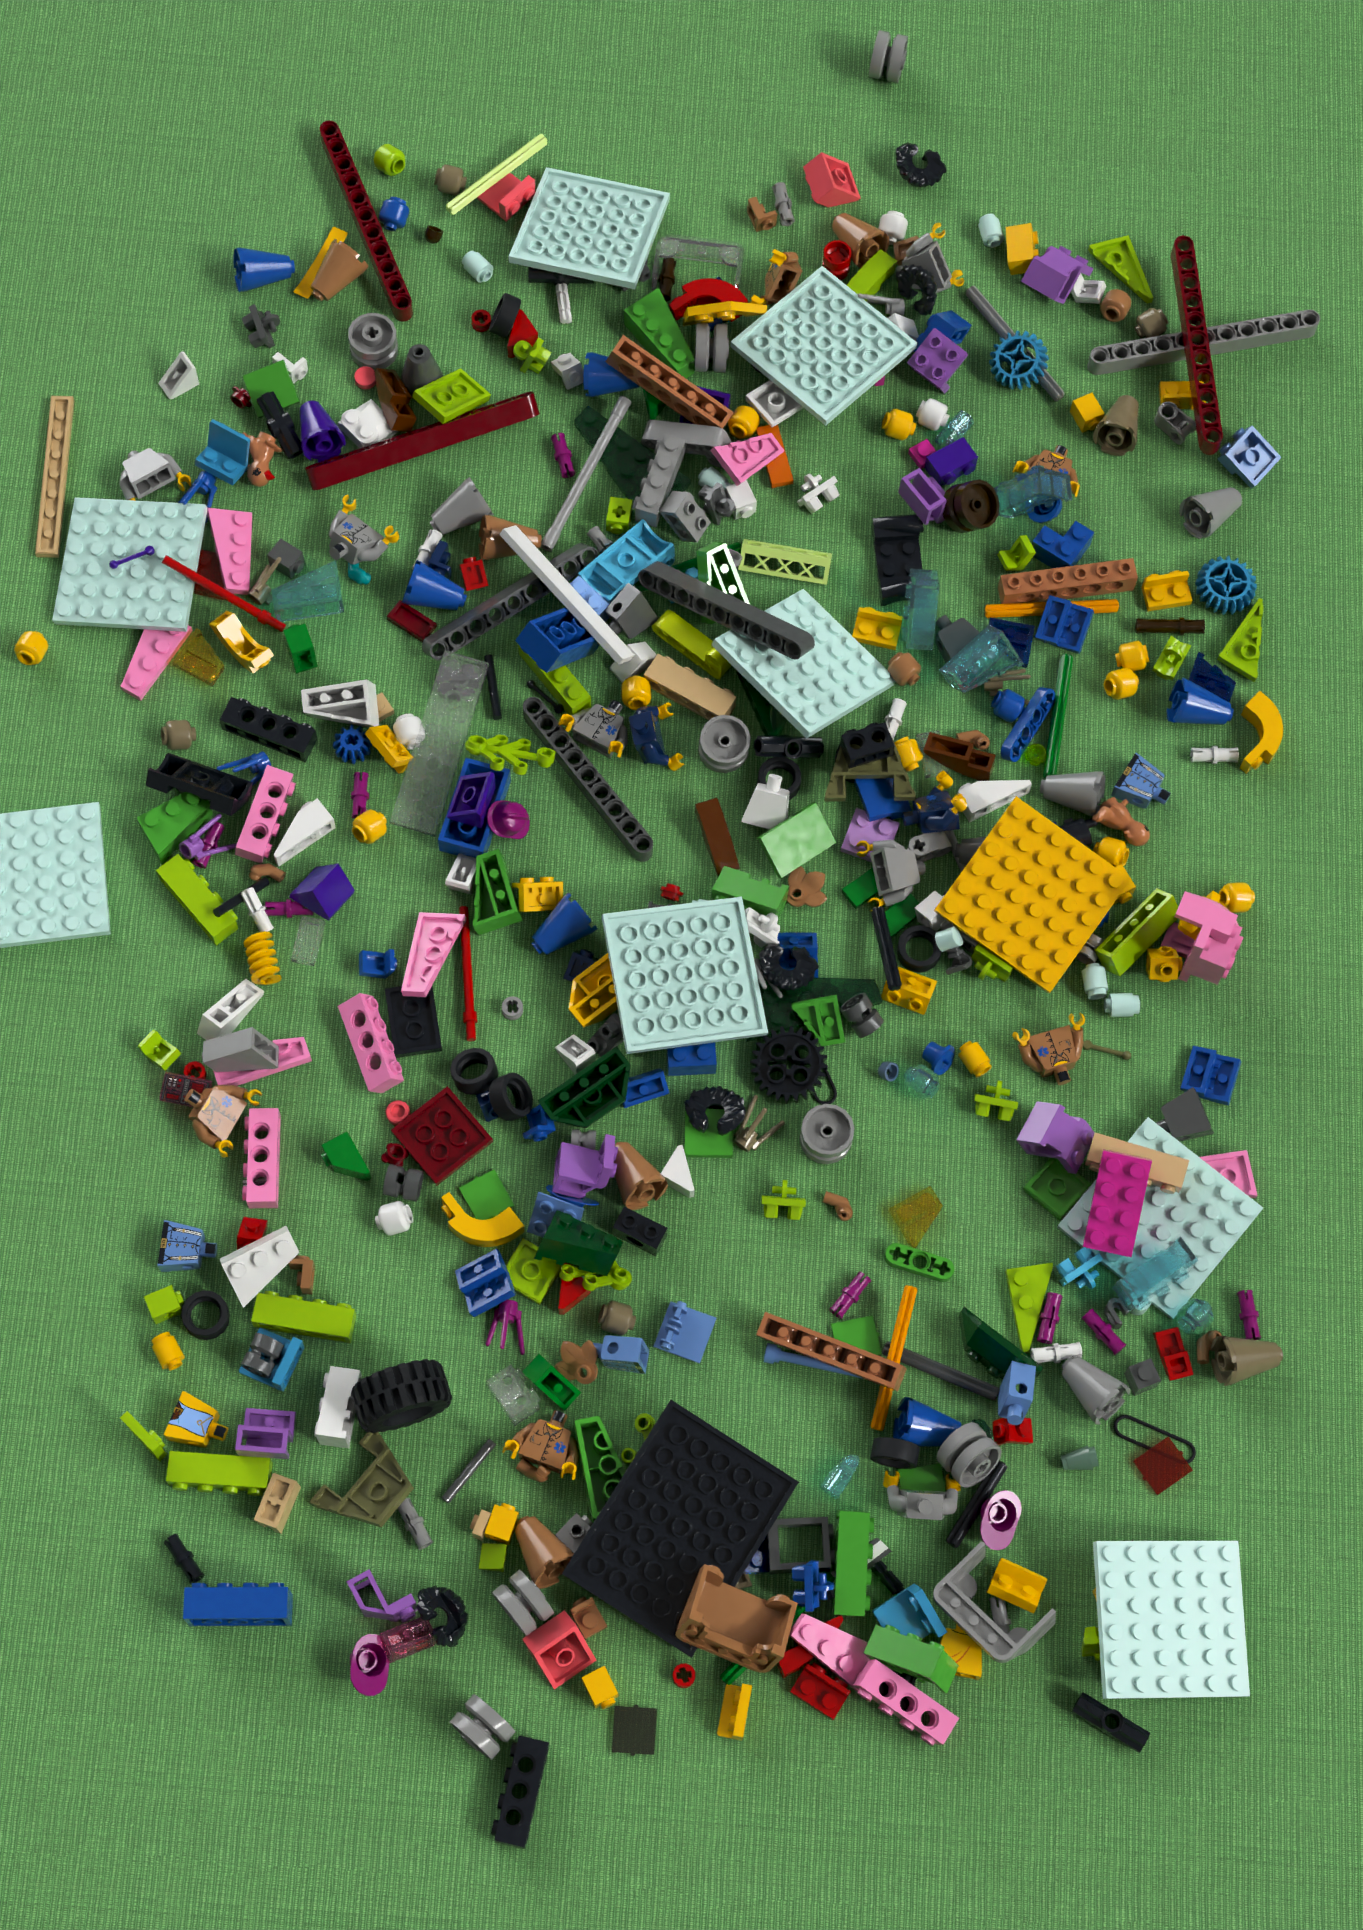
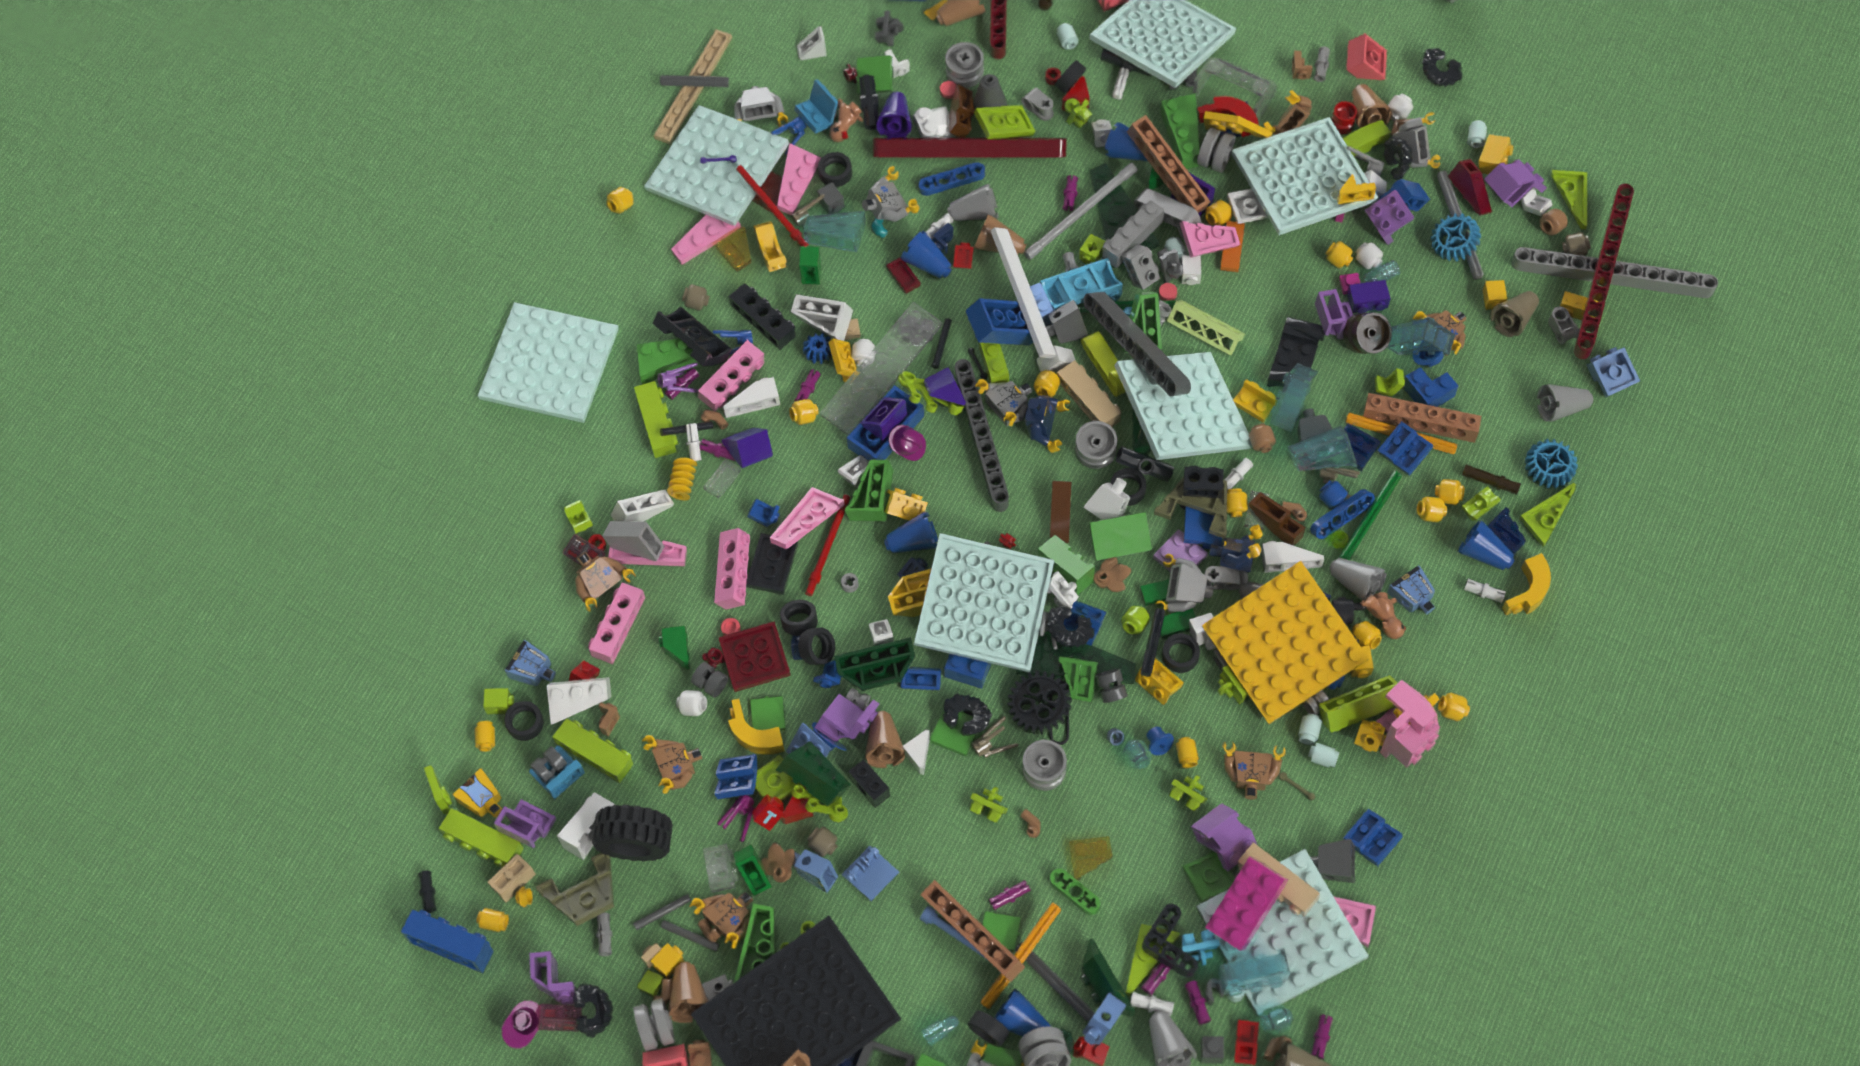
camera: 30 degrees right, 5 degrees down
dark grey beam [422,543,599,660] -> none
dark grey hips [586,1013,624,1057] -> none
dark brown pin [658,257,676,302] -> none
white hips [797,474,840,514] -> none
leg [935,927,972,975] -> none
yellow bracket [1141,570,1193,612] -> none
none -> yellow brick [477,908,509,932]
none -> yellow plate [515,887,533,907]
none -> medium nougat torso [642,735,703,794]
none -> medium nougat arm [653,979,672,1005]
none -> dark grey axle [660,75,729,87]
none -> dark grey bar [661,920,720,951]
none -> red brick [752,794,785,831]
none -> black tyre [818,152,852,187]
none -> blue beam [919,162,985,196]
none -> dark purple slope [924,367,966,406]
none -> light grey piece [1021,87,1054,121]
none -> lime head [1121,606,1150,635]
none -> black beam [1142,904,1198,978]
none -> coral tile [1159,283,1177,300]
none -> yellow slope [1337,174,1376,204]
none -> dark red slope [1448,159,1492,216]

